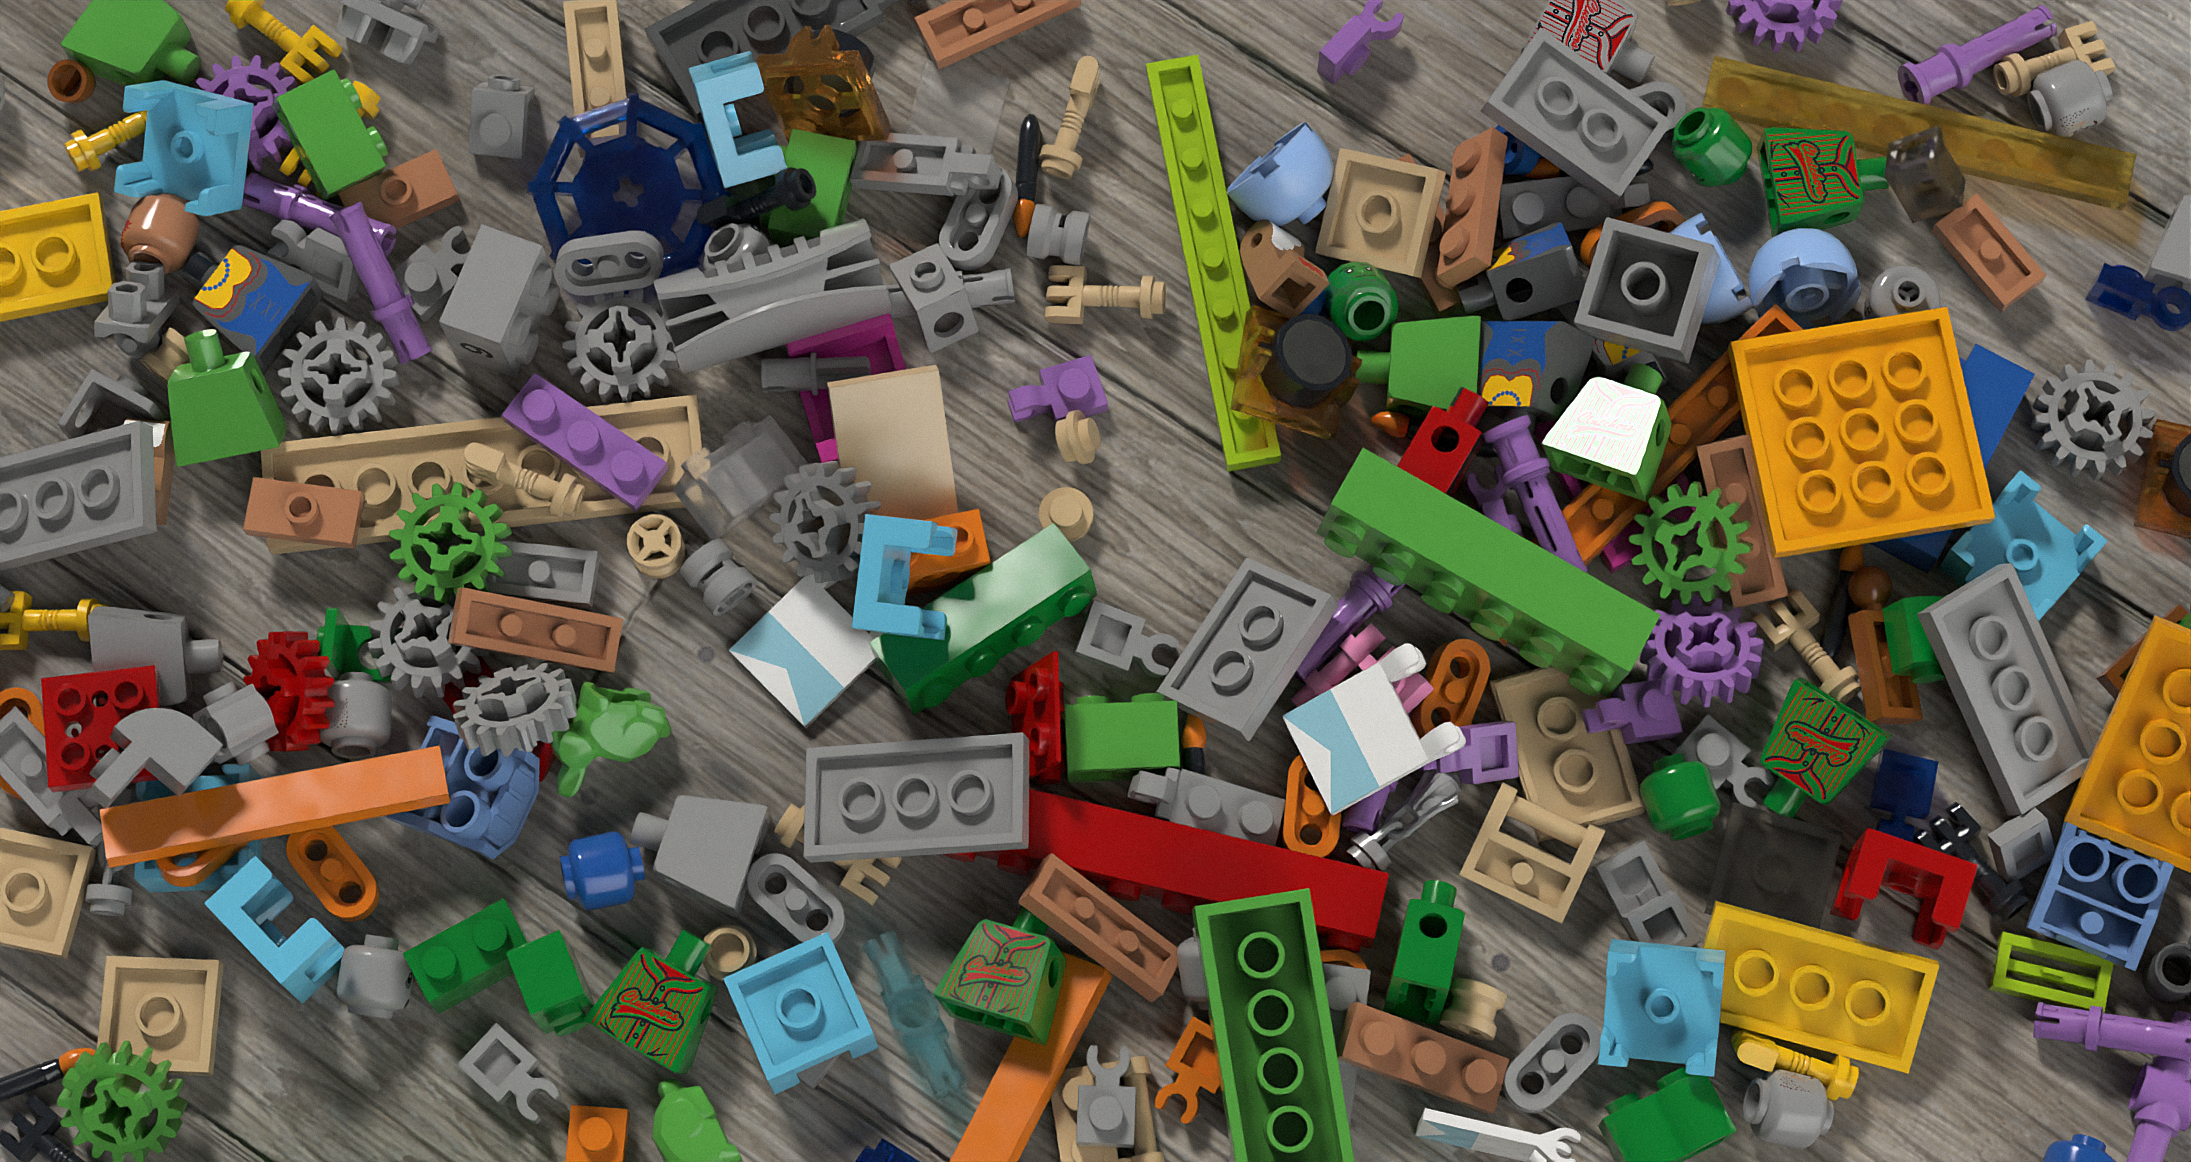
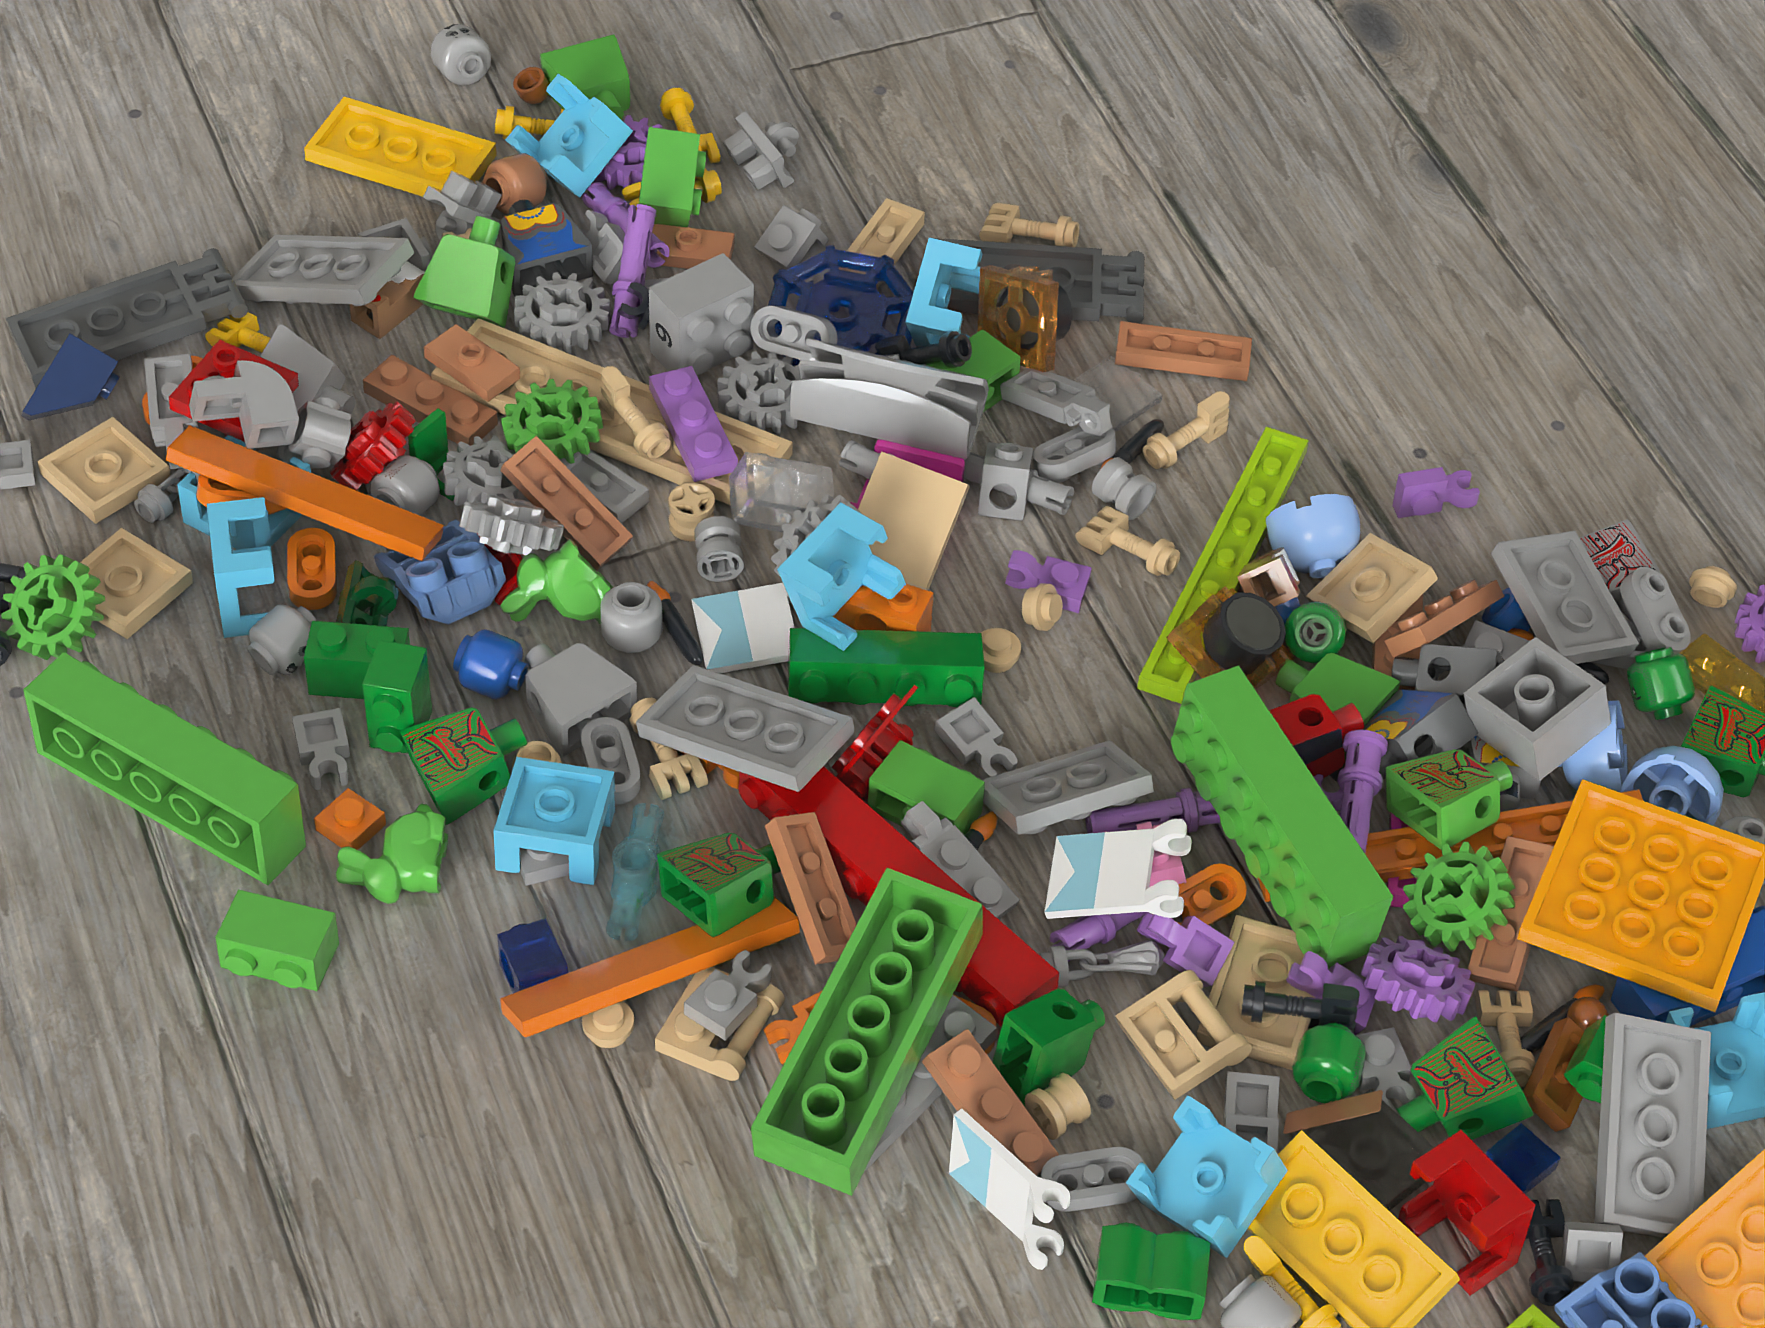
camera: 30 degrees right, 25 degrees down
orange plate [1282,754,1341,858] -> none
none -> dark green hips [336,560,399,626]
none -> nougat plate [363,354,498,446]
none -> light grey head [600,582,663,653]
none -> black plate [618,282,649,330]
none -> black piece [647,581,703,665]
none -> black hinge [1241,980,1360,1034]
none -> nougat sticker [1283,1090,1383,1134]
none -> light grey plate [1620,567,1690,653]

